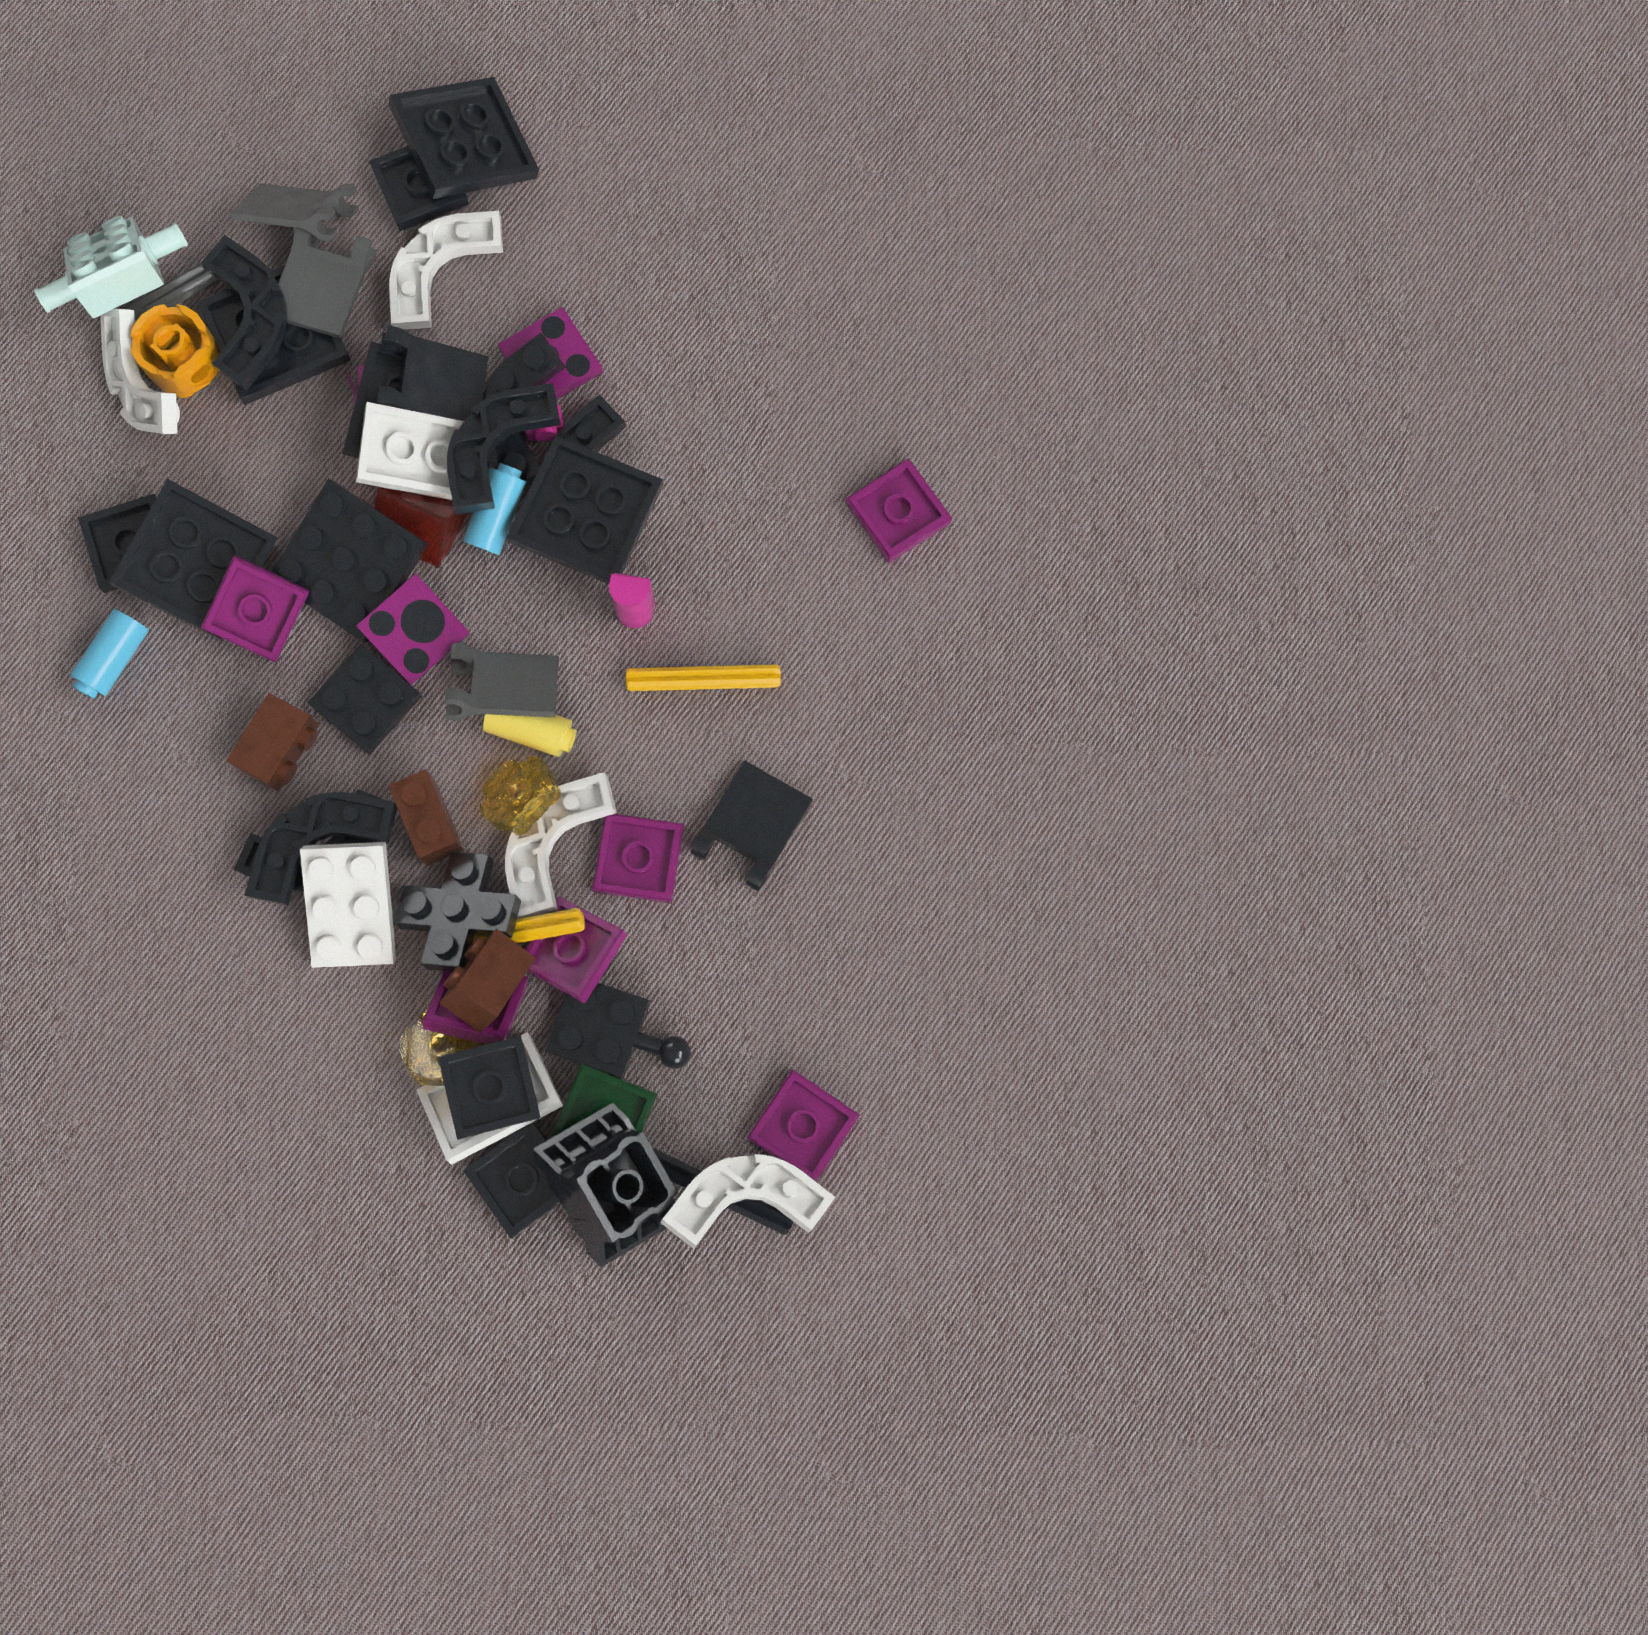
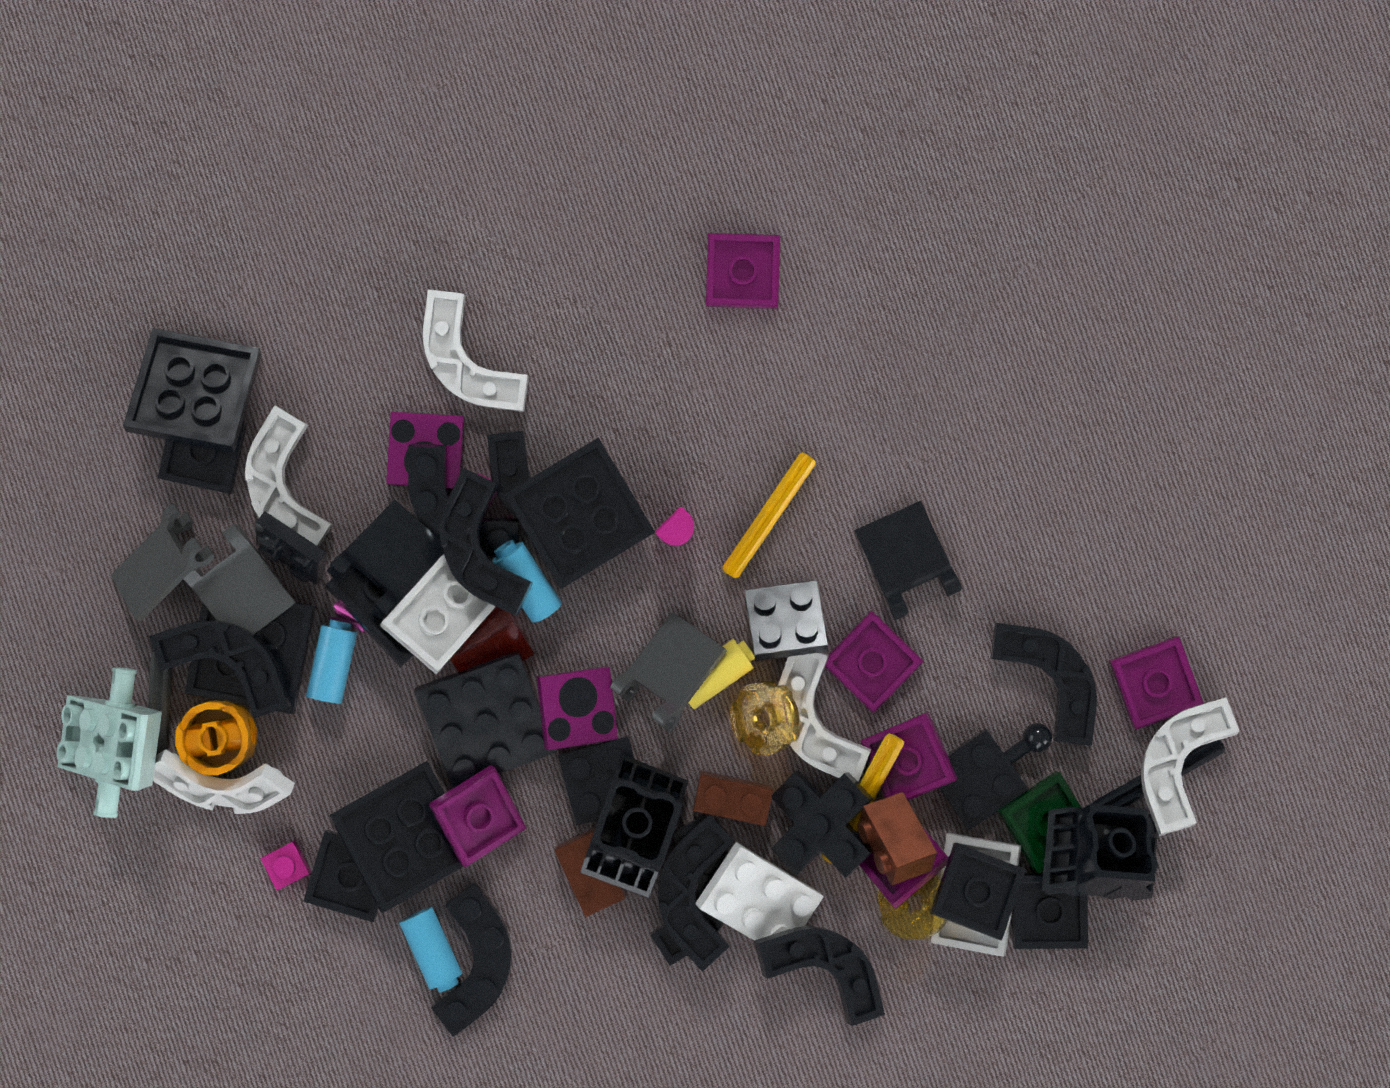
camera: 45 degrees left, 10 degrees up
none -> black plate [256,511,327,585]
none -> dark pink plate [260,840,312,891]
none -> medium azure brick [306,619,357,704]
none -> white plate [423,289,529,412]
none -> black plate [431,881,512,1037]
none -> black slope [580,754,688,898]
none -> plate [745,580,828,661]
none -> black plate [754,926,885,1026]
none -> black plate [990,623,1097,746]

